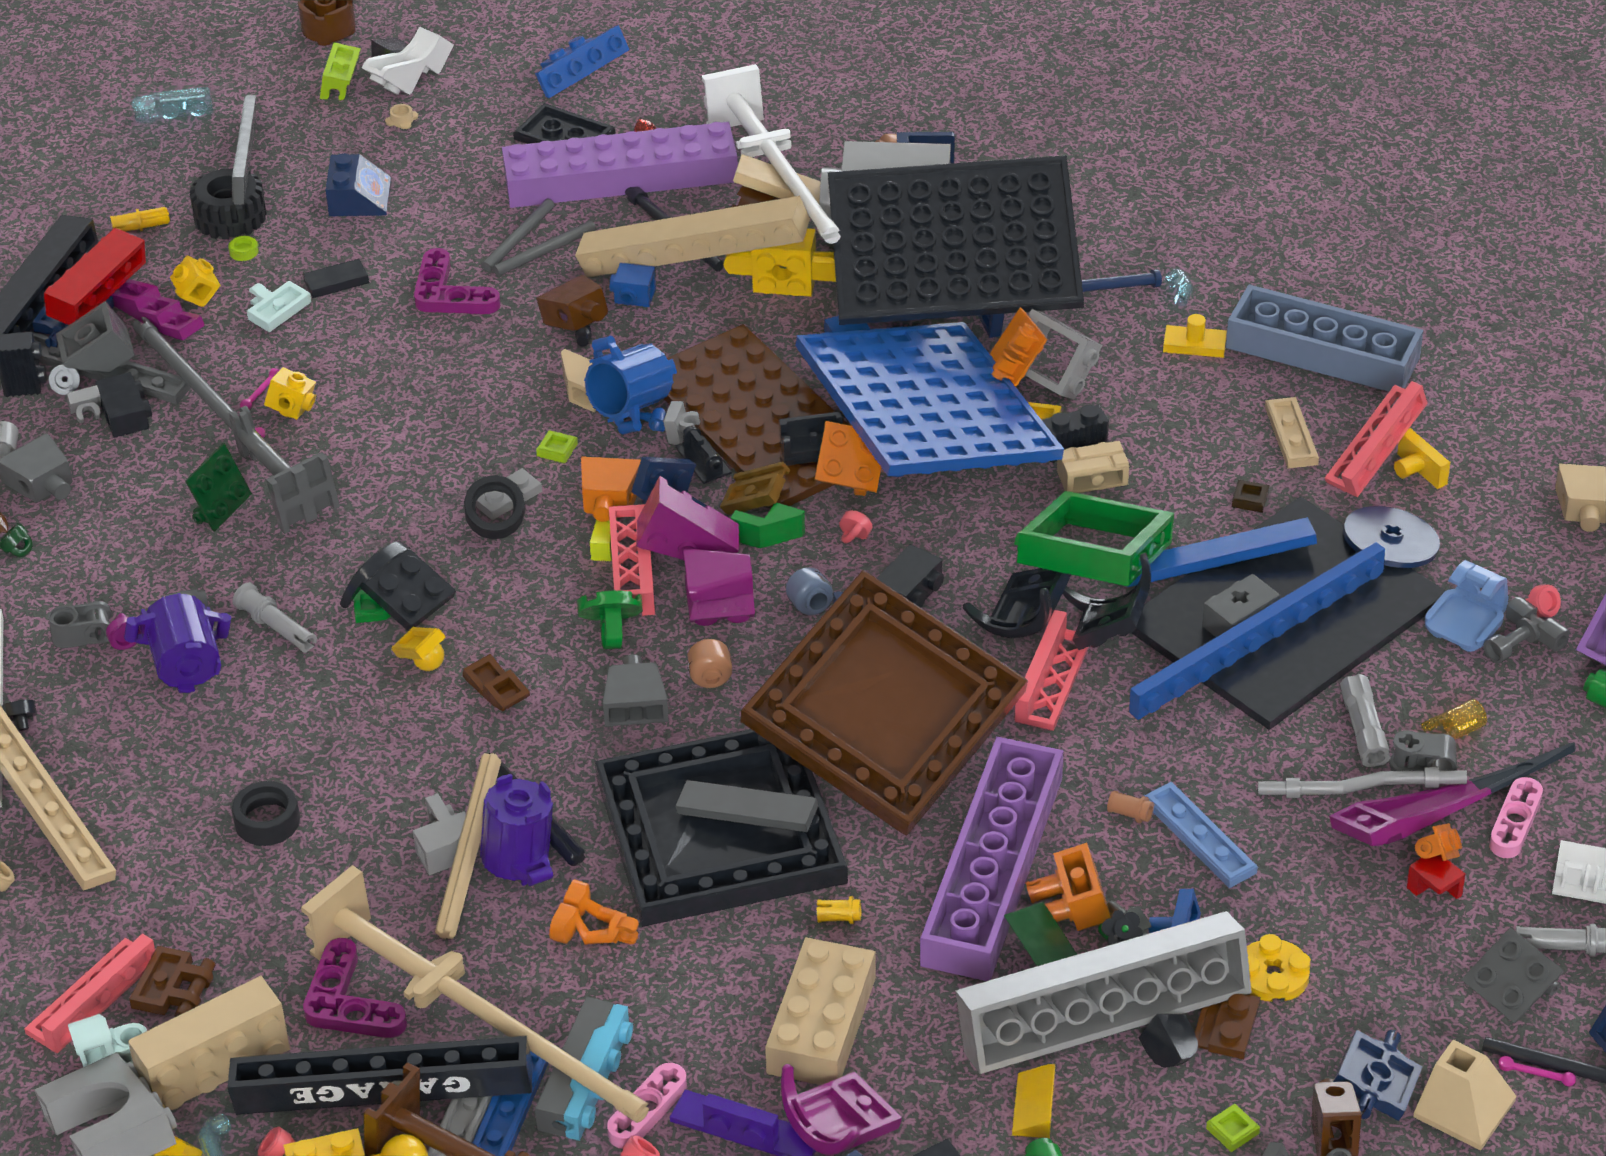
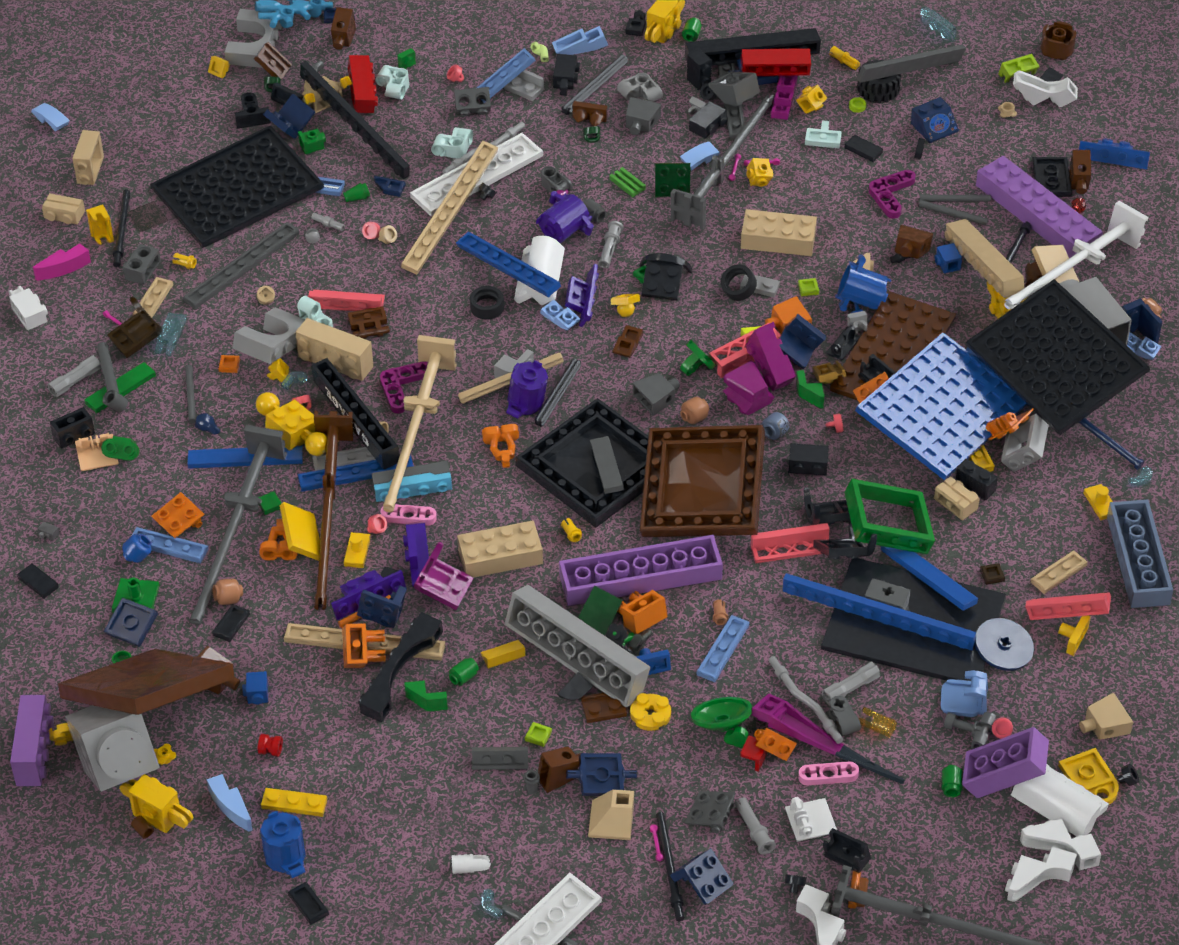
camera: 60 degrees right, 5 degrees up
none -> blue tile [456,231,561,298]
none -> white brick [514,236,565,305]
none -> light blue slope [540,300,580,330]
none -> dark purple bracket [565,264,599,327]
none -> bright green tile [609,167,646,198]
none -> light blue slope [680,142,720,171]
none -> green dish [691,697,752,732]
none -> green tile [724,727,749,748]
none -> tan brick [741,209,817,256]
none -> black tile [914,138,925,159]
none -> reddish brown torso [1069,150,1091,194]

